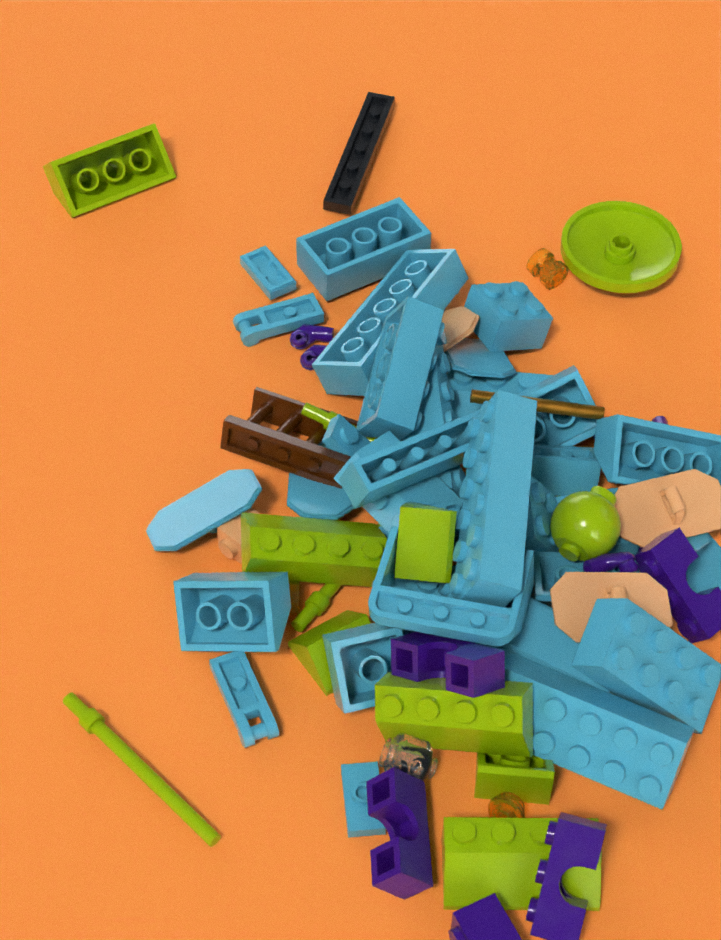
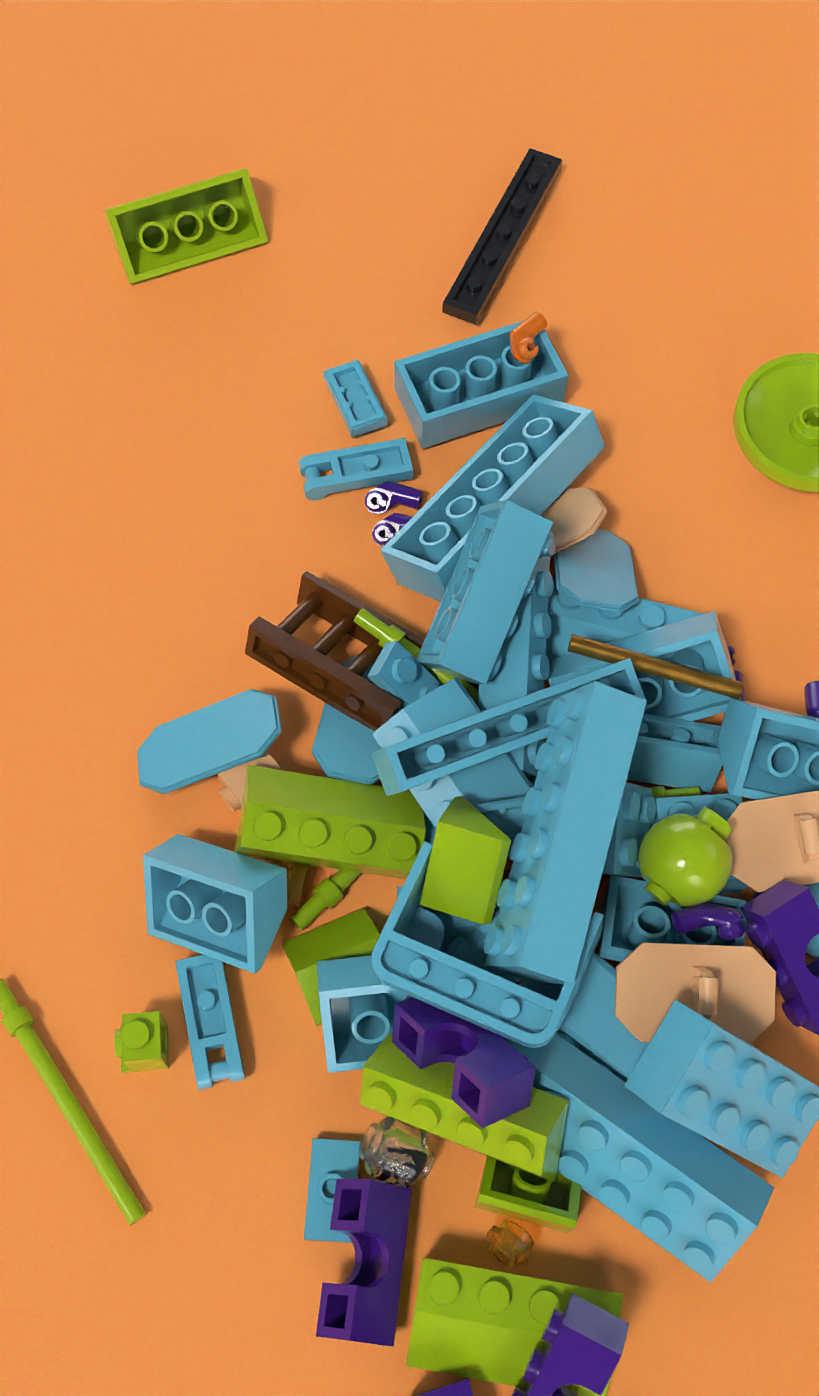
camera: 10 degrees right, 15 degrees up
medium azure brick [464,281,553,352] -> none
clear yellow wheel [526,248,569,290] -> none
none -> lime brick [114,1011,169,1073]
none -> orange arm [509,312,547,363]

